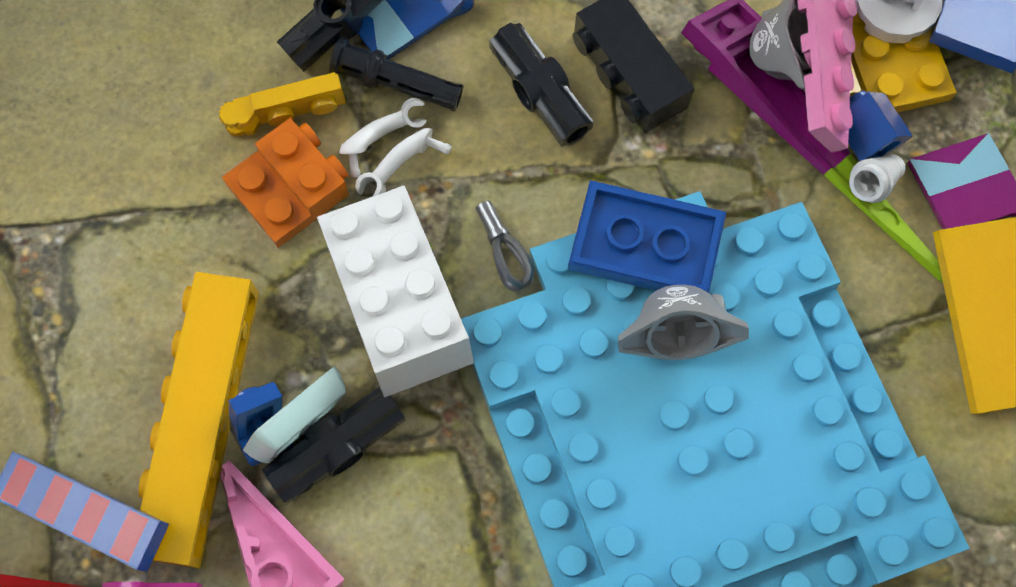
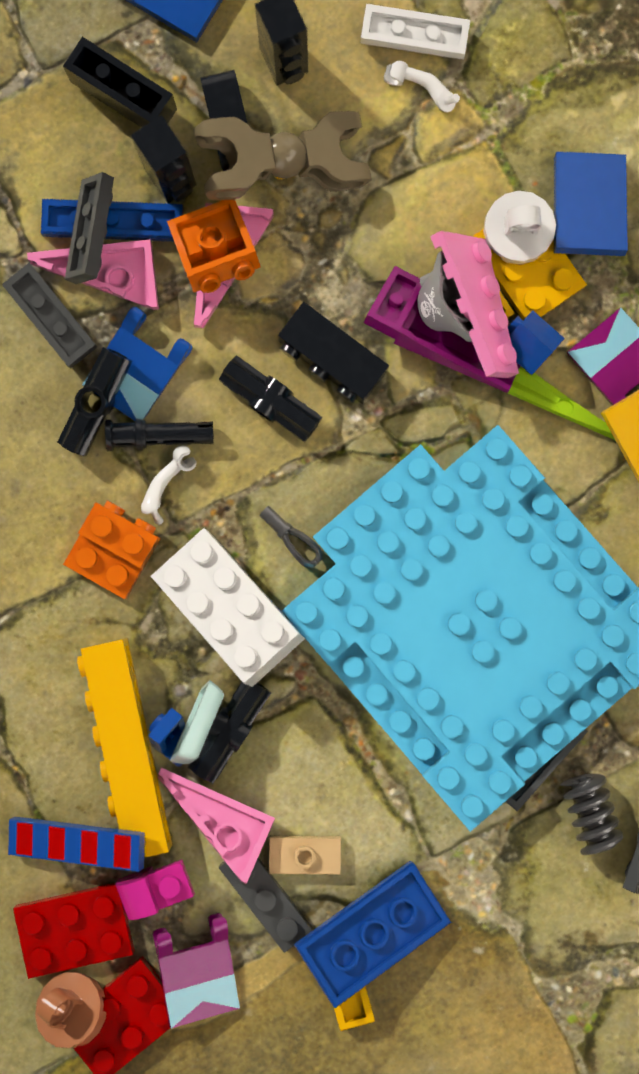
camera: 20 degrees left, 15 degrees up
yellow hinge [218,72,346,138] -> none
white piece [355,128,452,196] -> none
blue tile [568,180,726,293] -> none
light grey hat [618,285,749,360] -> none
white cone [849,154,905,203] -> none

